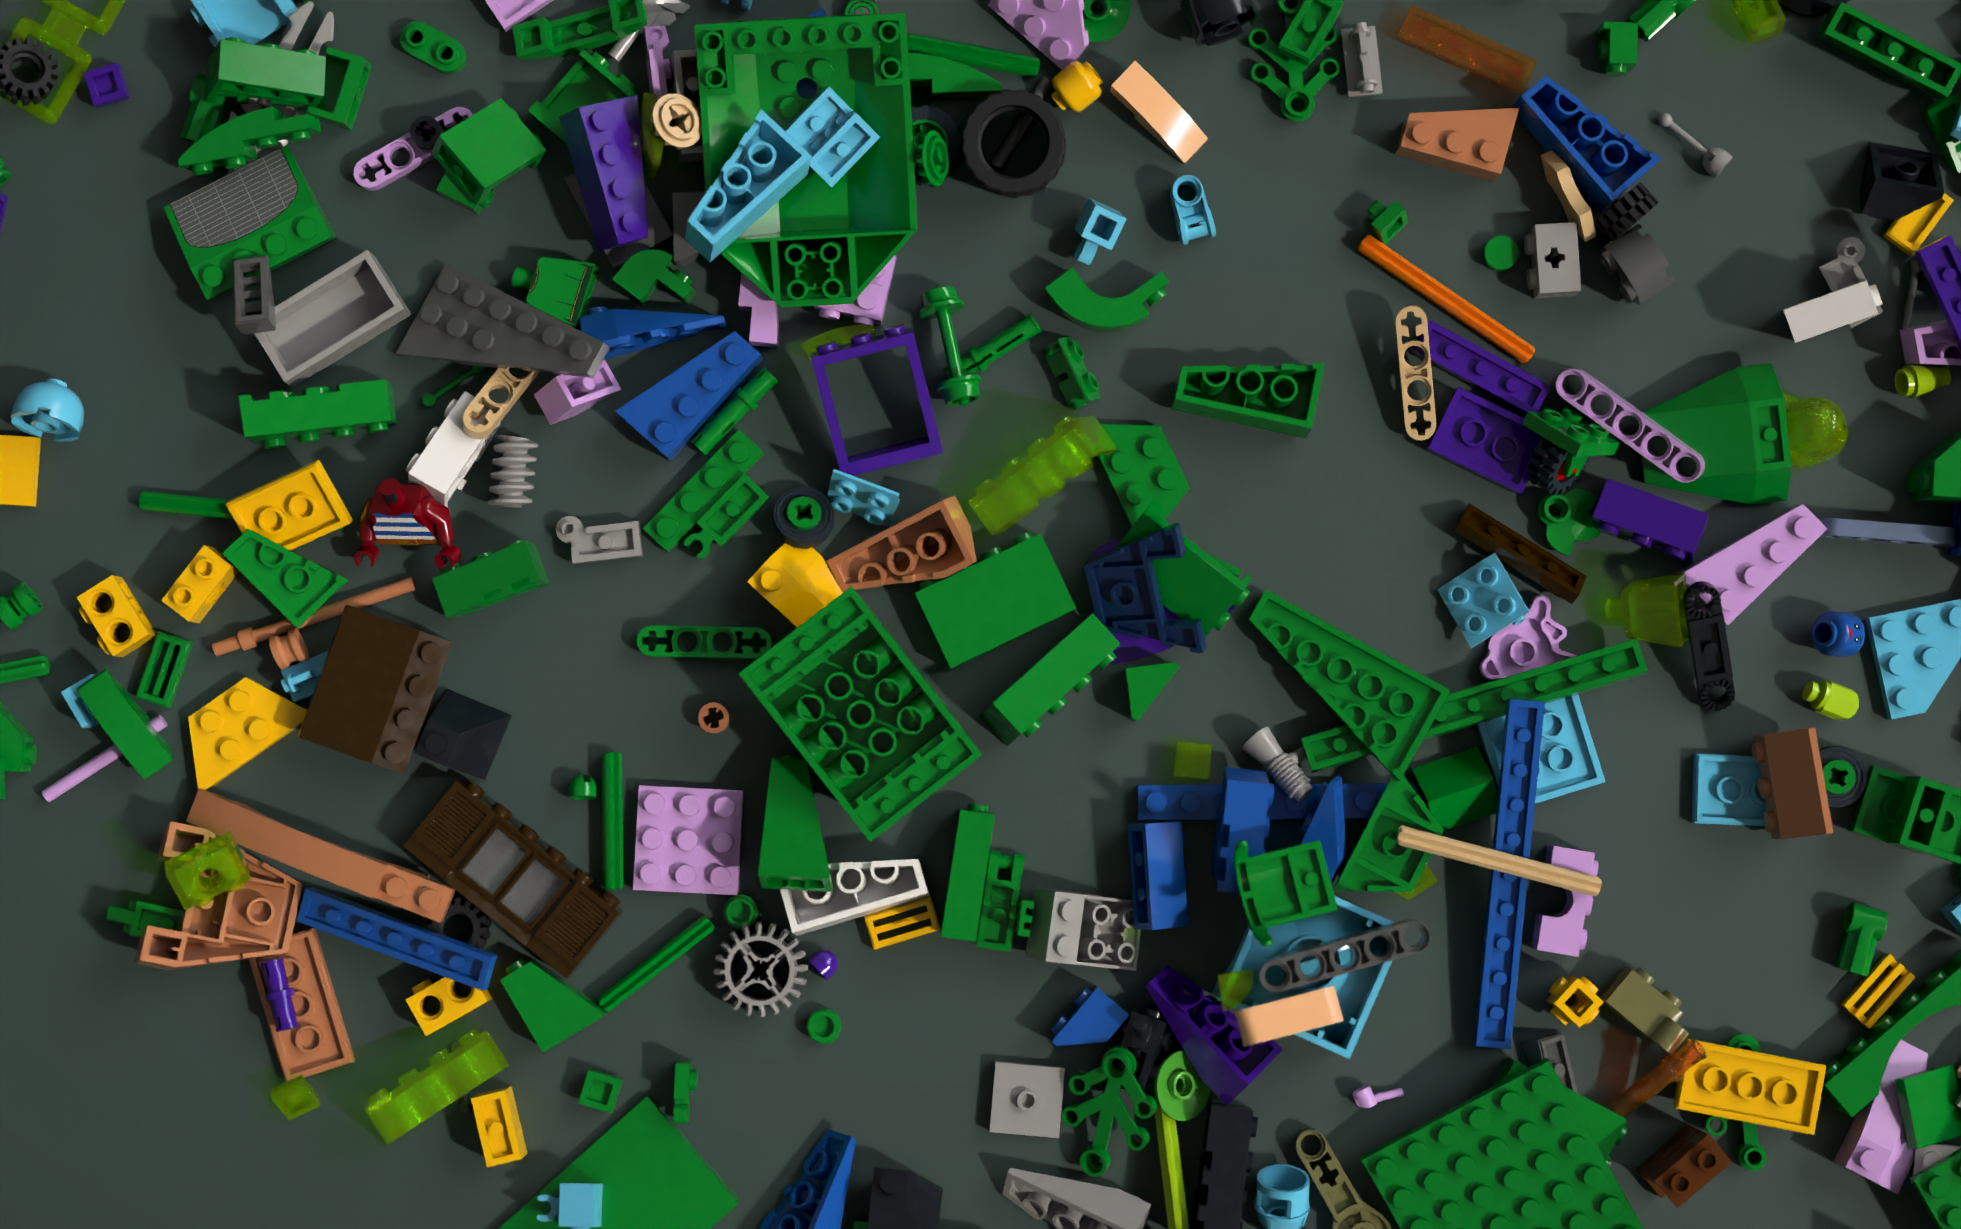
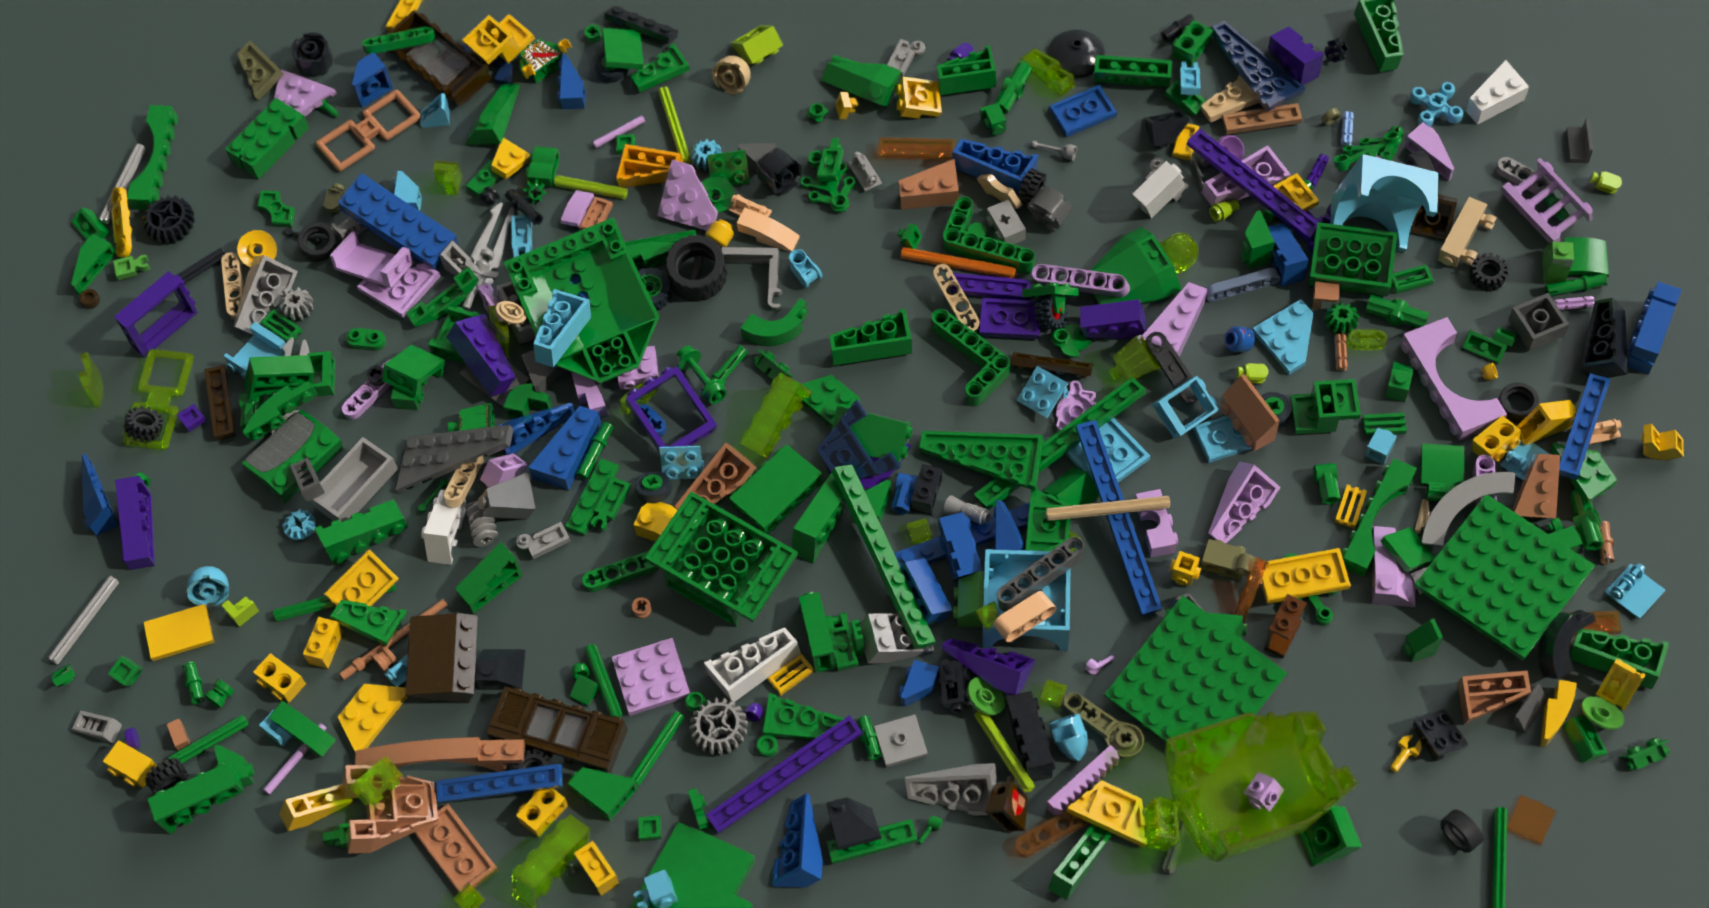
camera: 10 degrees left, 25 degrees down
green tile [135,631,194,708] -> none
dark purple pin [261,958,299,1032] -> none
dark red torso [354,478,461,569] -> none
green slope [758,755,833,892] -> none
medium azure slope [784,86,880,187] -> none
green gear [915,130,949,187] -> none
green plant [1061,1047,1157,1177] -> none
medium azure brick [1074,198,1127,266] -> none
green piece [1234,840,1338,947] -> none
none -> dark brown plate [204,365,236,440]
none -> lime panel [222,597,259,627]
none -> yellow slope [279,784,353,831]
none -> medium azure gear [282,509,316,540]
none -> slope [478,473,535,519]
none -> green slope [570,675,599,706]
none -> blue beam [636,404,667,437]
none -> dark purple plate [706,715,863,834]
none -> light grey hinge [722,247,782,311]
none -> light nougat hinge [729,194,772,217]
none -> green wing [763,693,844,740]
none -> green plate [832,465,936,649]
none -> green pin [857,715,881,760]
none -> blue piece [891,473,918,515]
none -> black brick [911,464,943,516]
none -> green beam [932,309,1010,406]
none -> green beam [943,197,1035,274]
none -> bright green slope [953,571,984,627]
none -> clear neon green plate [1040,679,1068,708]
none -> blue tile [1049,85,1117,137]
none -> medium azure window [1152,376,1219,438]
none -> lavender wedge [1208,461,1280,544]

